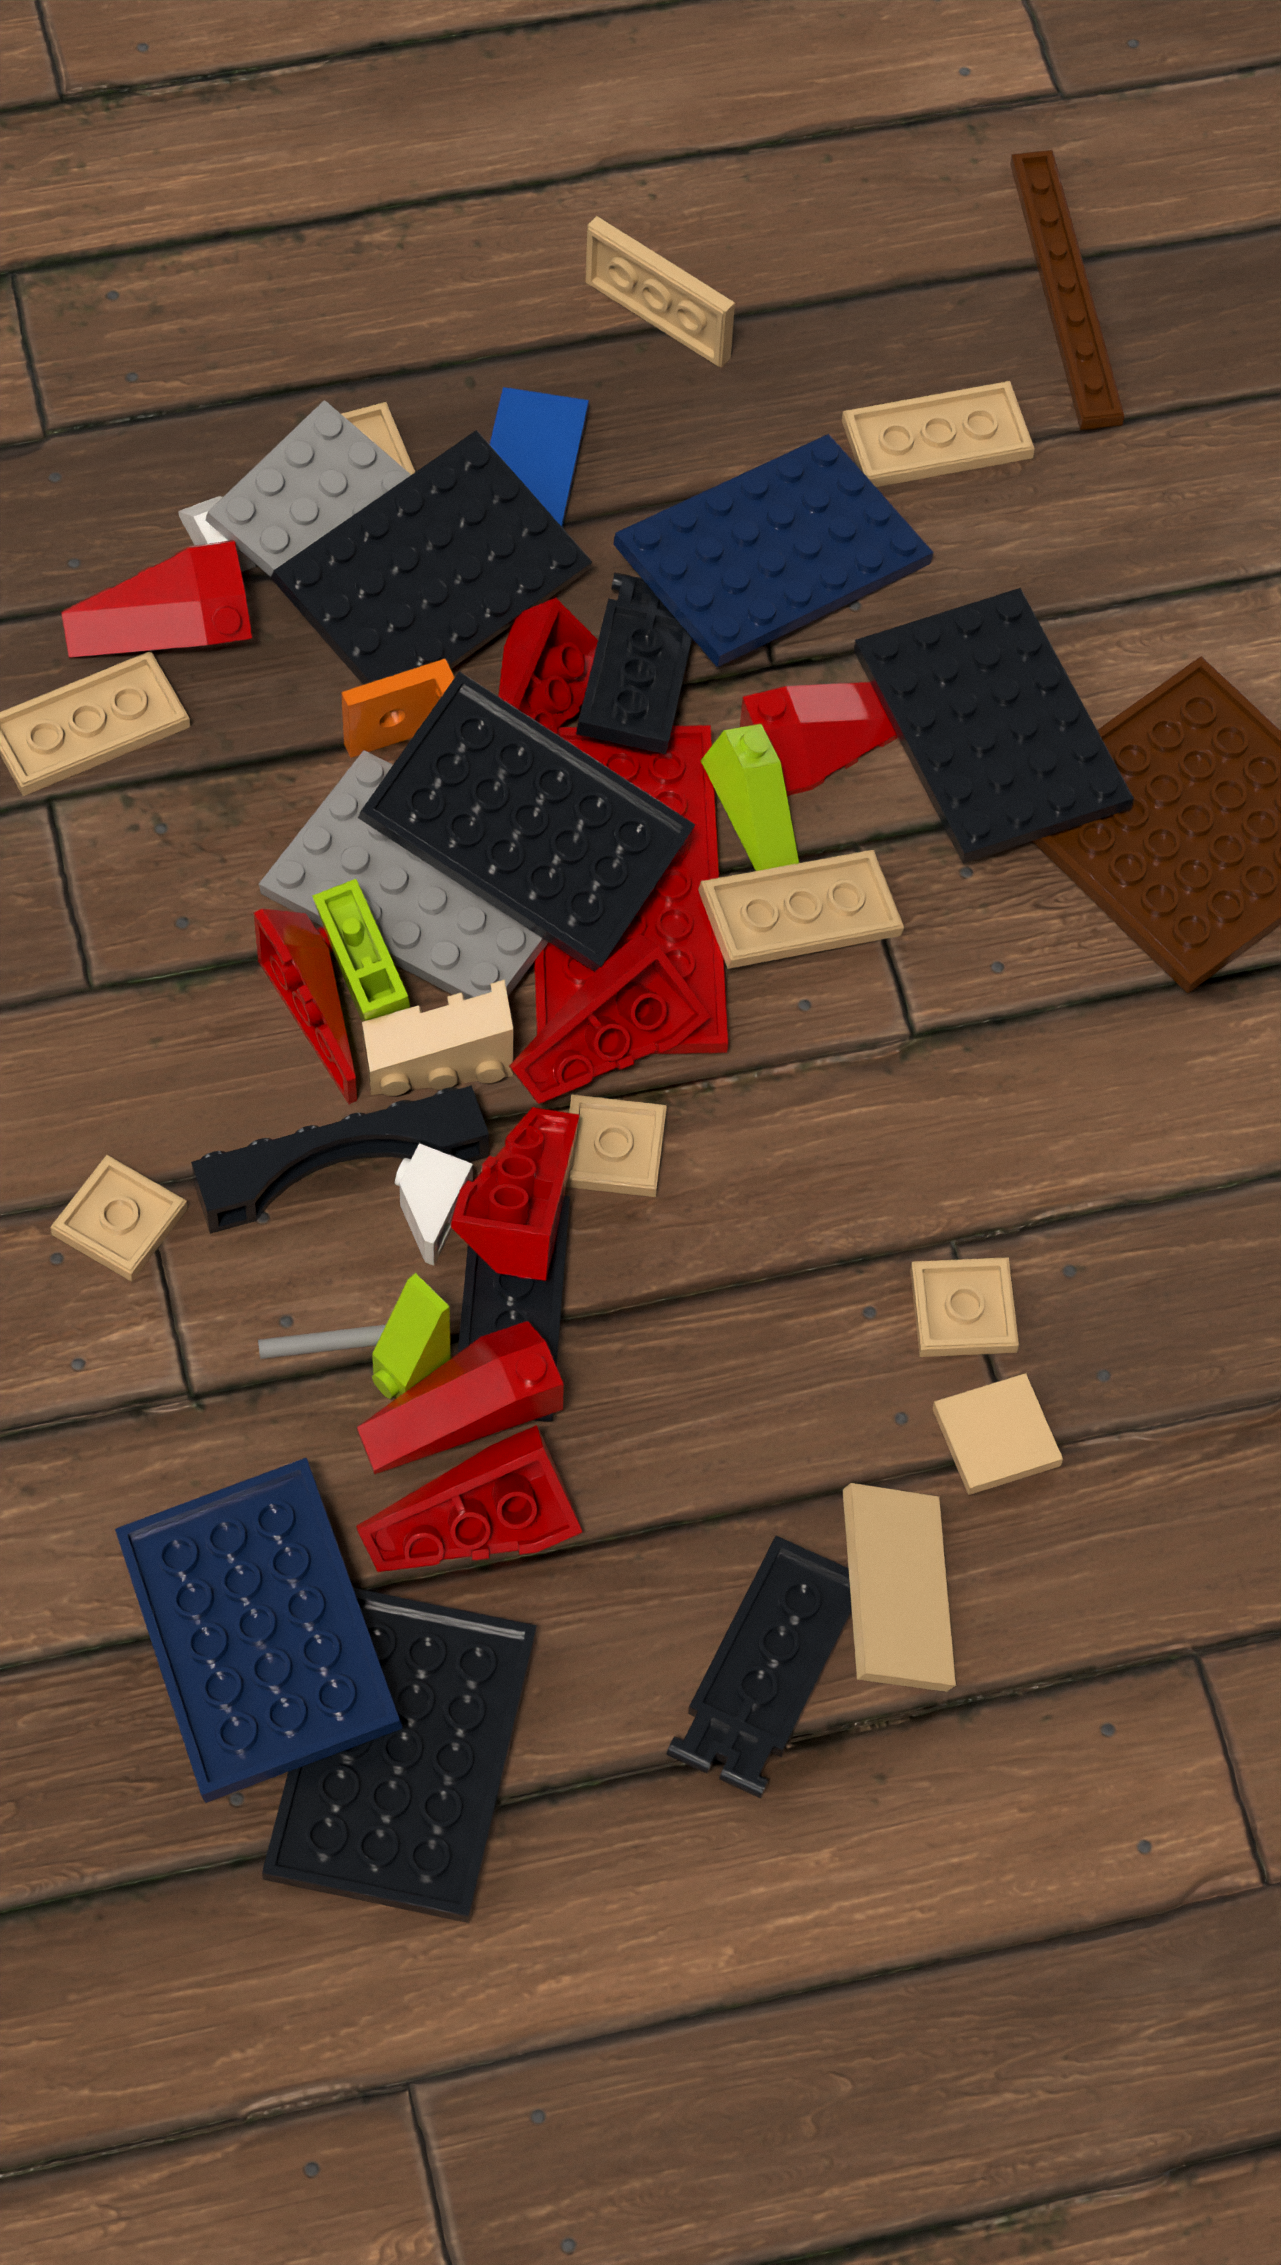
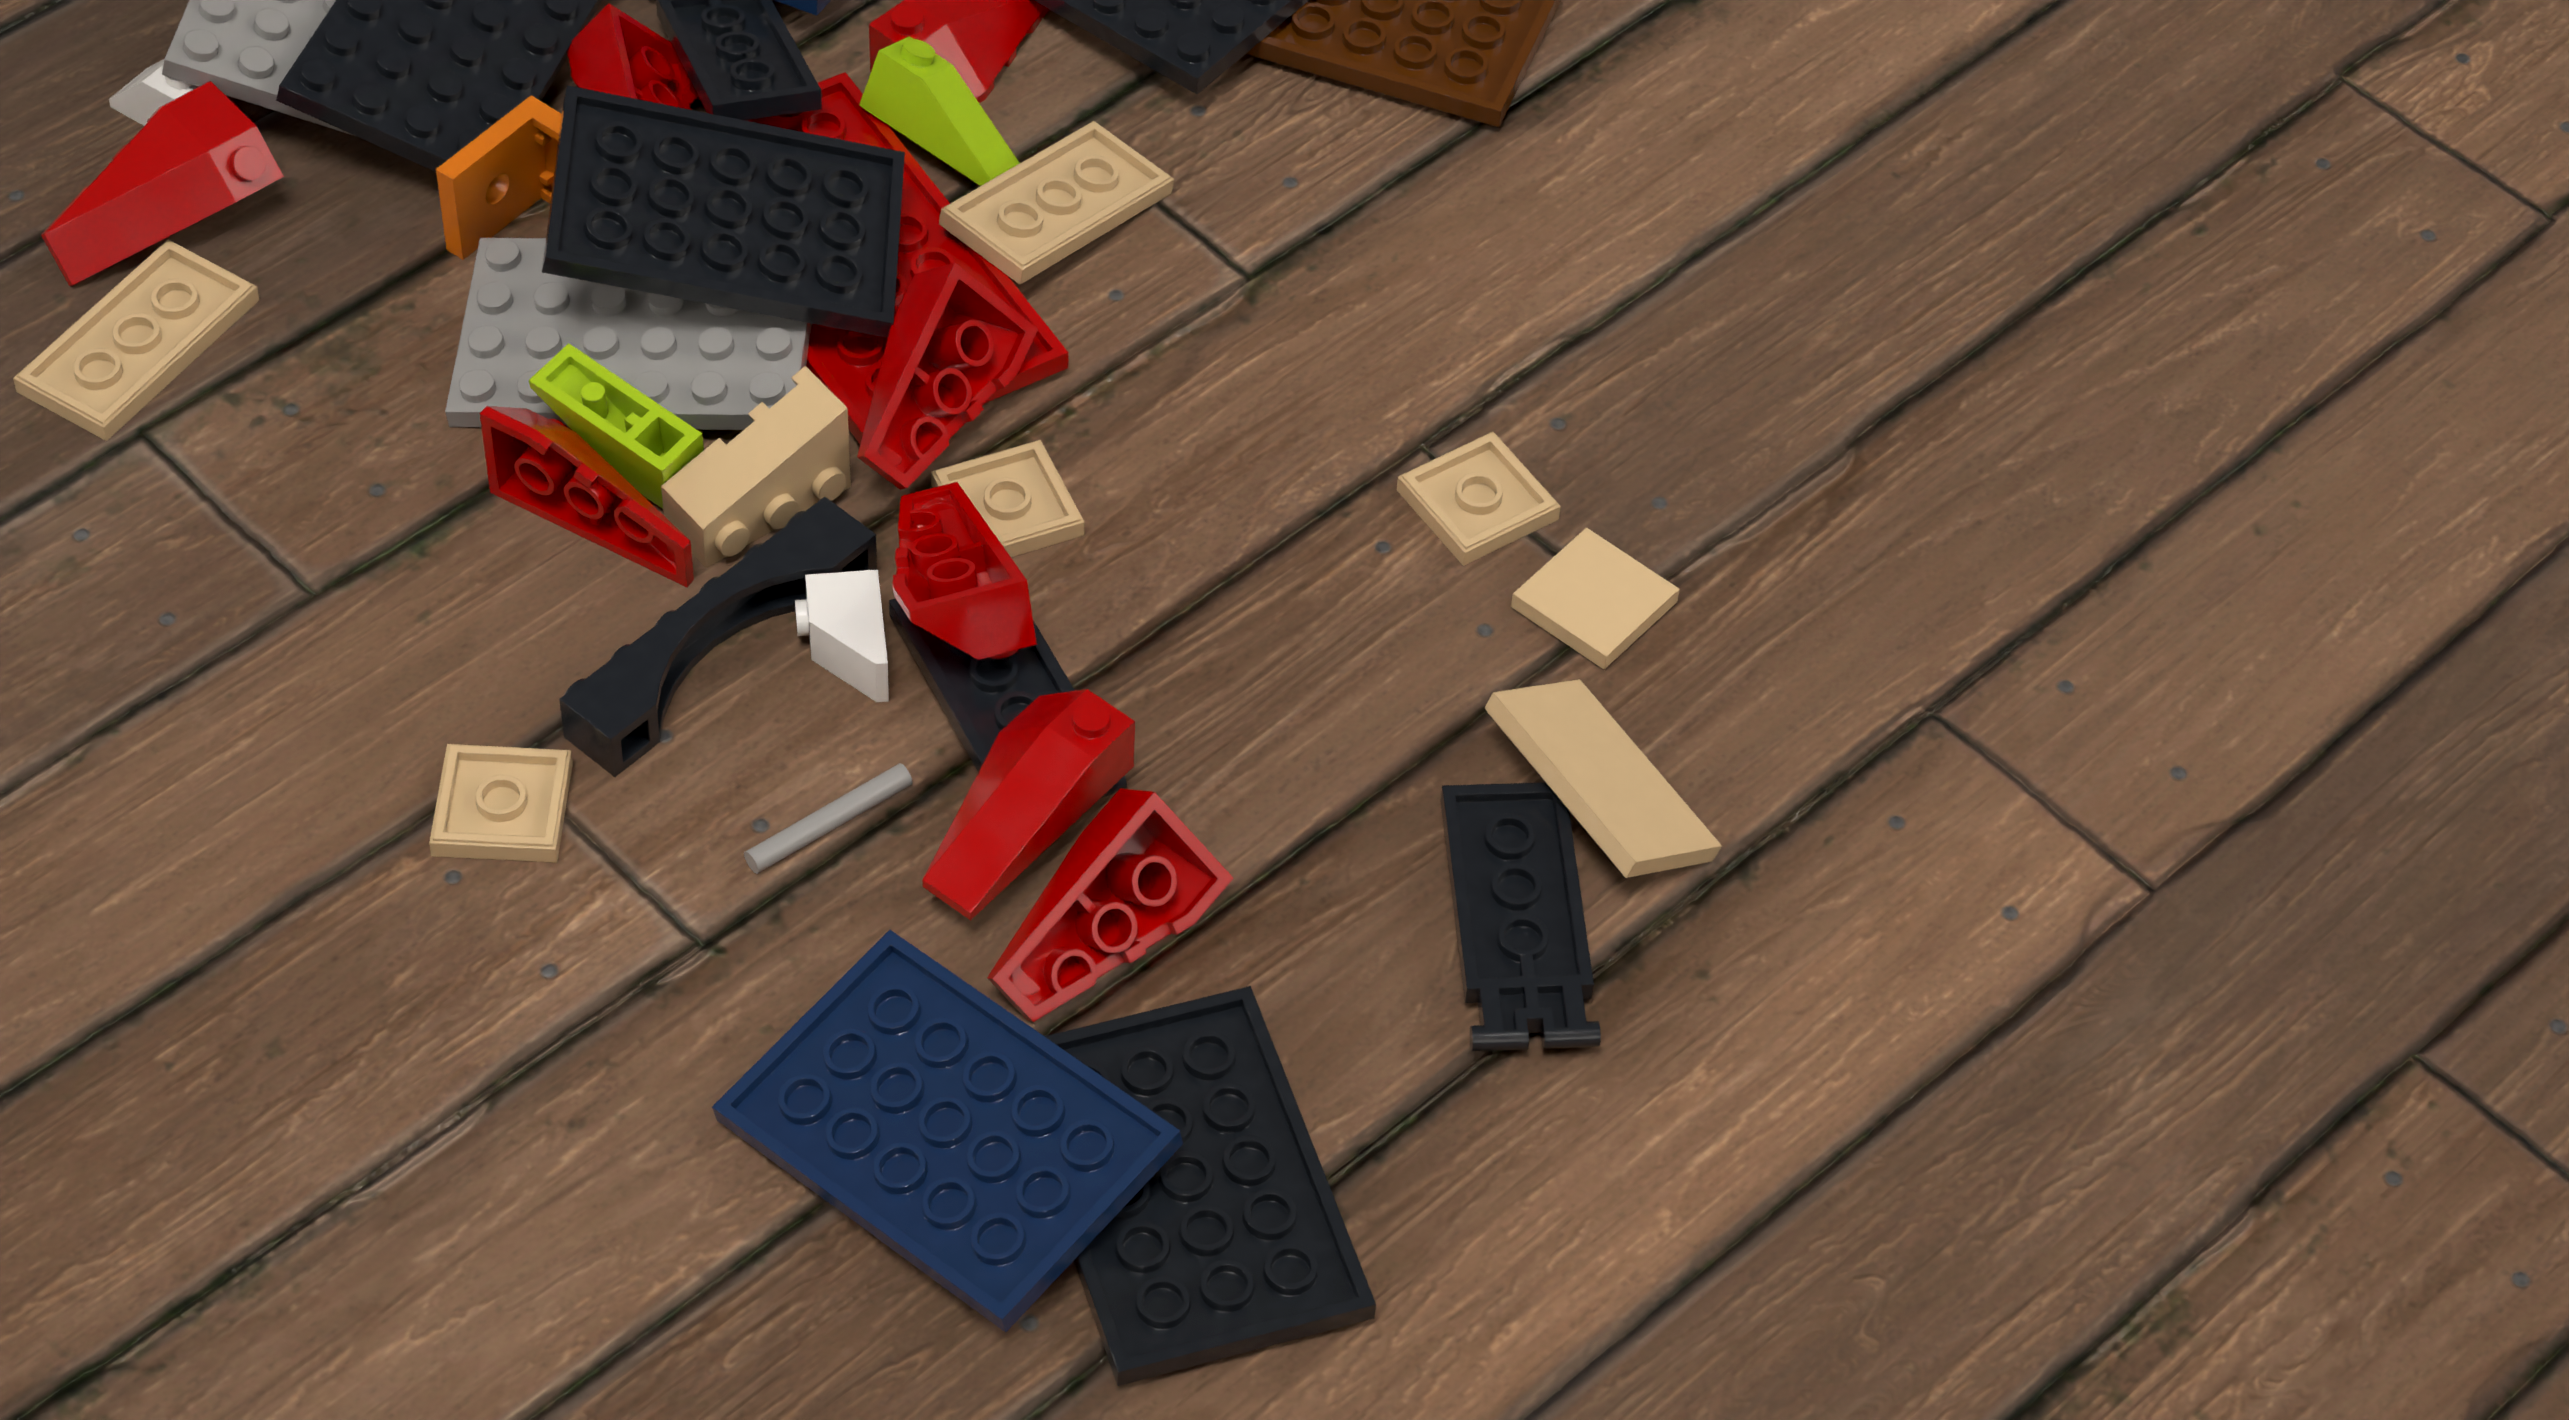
camera: 30 degrees left, 10 degrees down
lime slope [372,1273,450,1399] -> none

